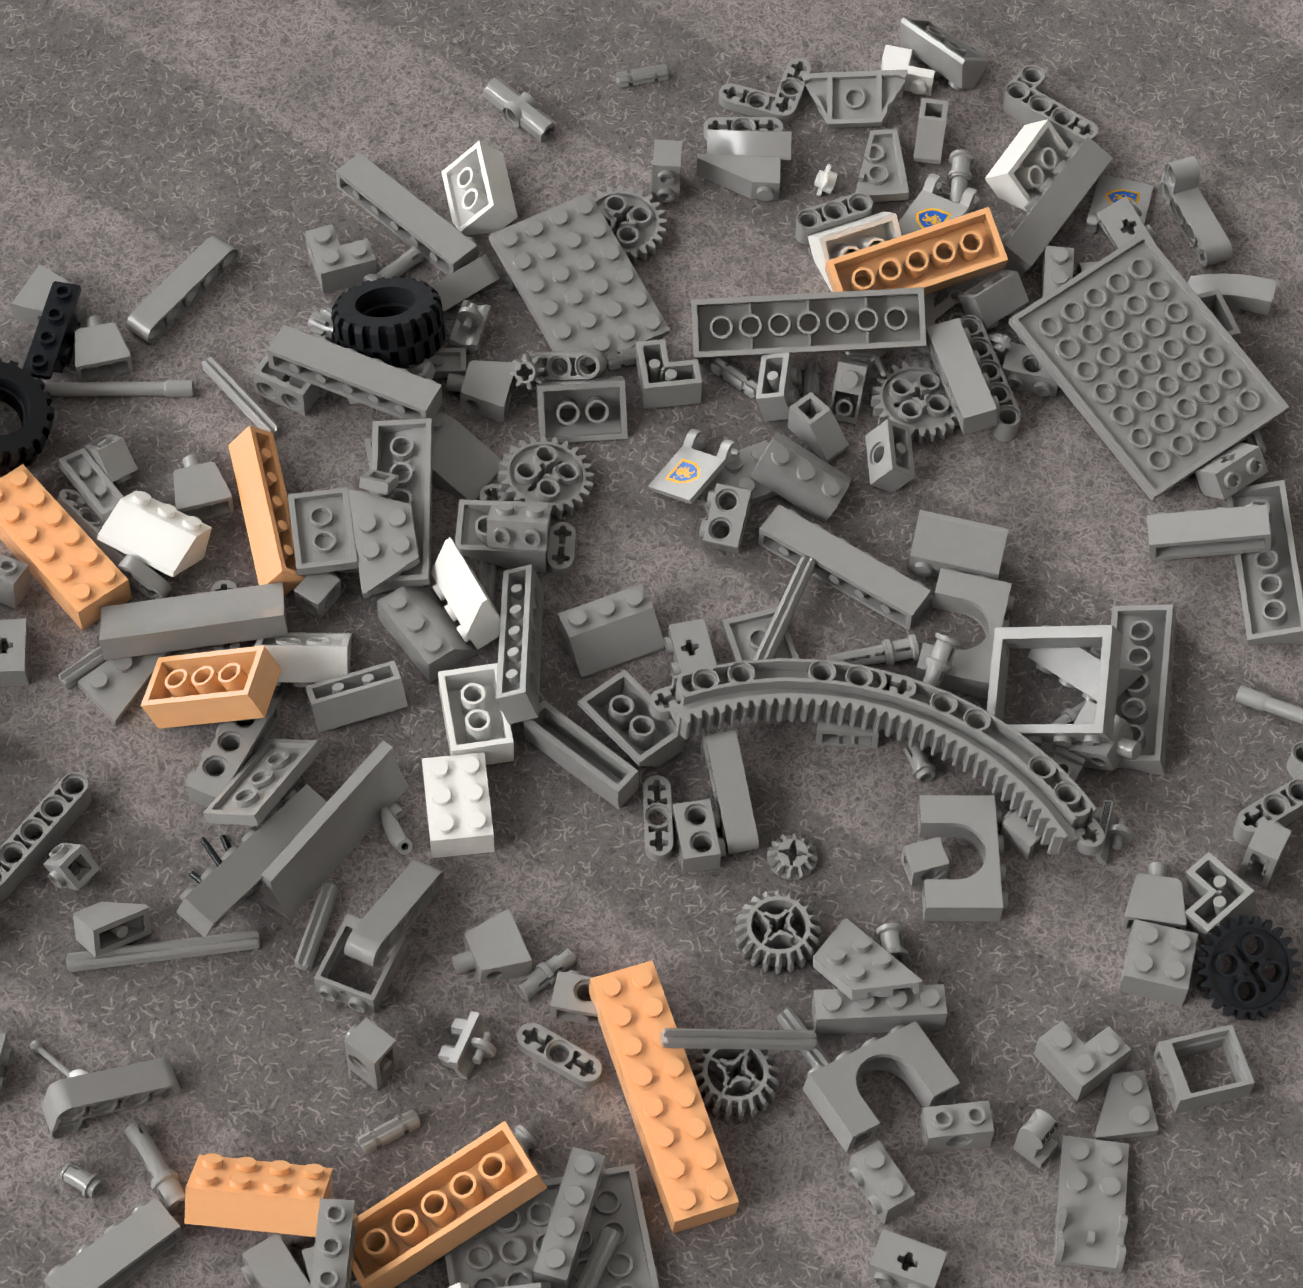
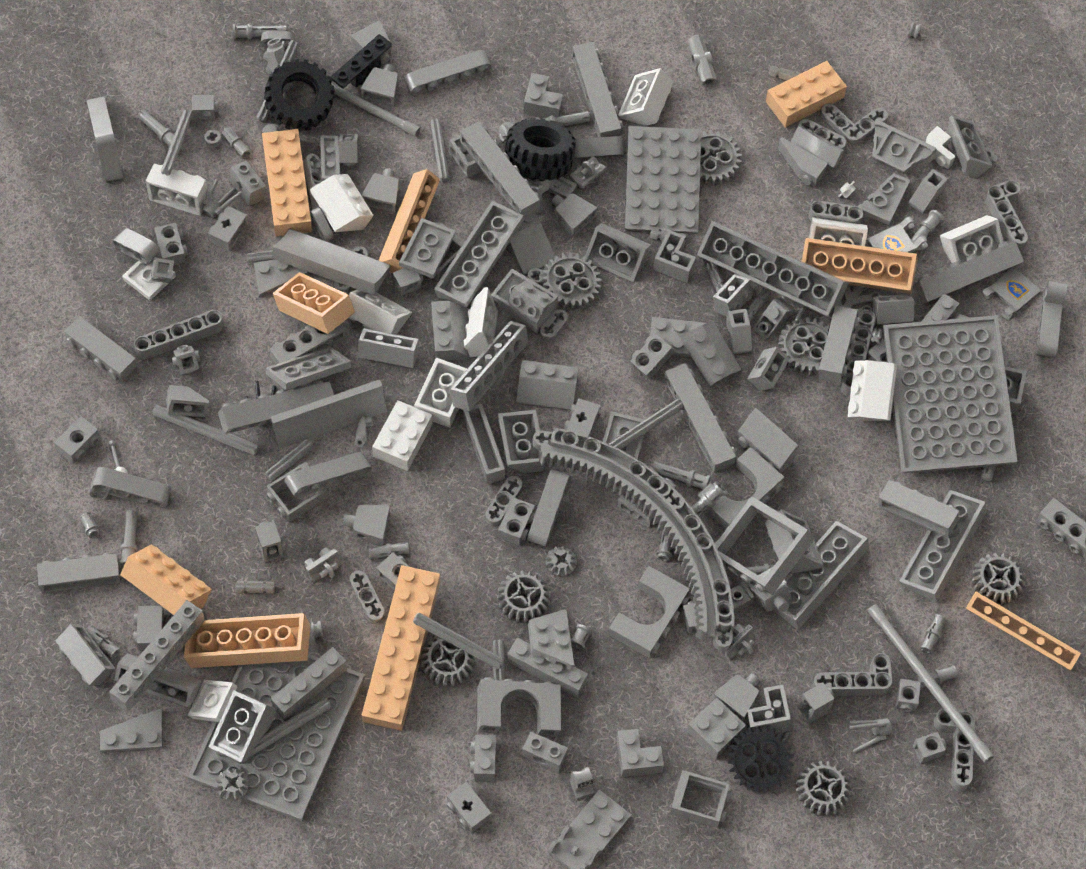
camera: 30 degrees right, 5 degrees up
light grey wing [348,490,420,598] -> none
light grey plate [359,469,399,496] -> none
light grey gear [509,352,548,390] -> none
light grey beam [521,350,607,381] -> none
flag [648,429,740,504] -> none
light grey brick [652,139,683,203] -> none
light grey brick [901,837,952,887] -> none
light grey wing [1094,1070,1159,1141] -> none
light grey brick [1096,196,1157,250] -> none
light grey slope [1188,273,1278,316] -> none
light grey brick [1195,442,1269,500] -> none
none -> light nougat brick [766,61,847,128]
none -> white slope [848,360,897,421]

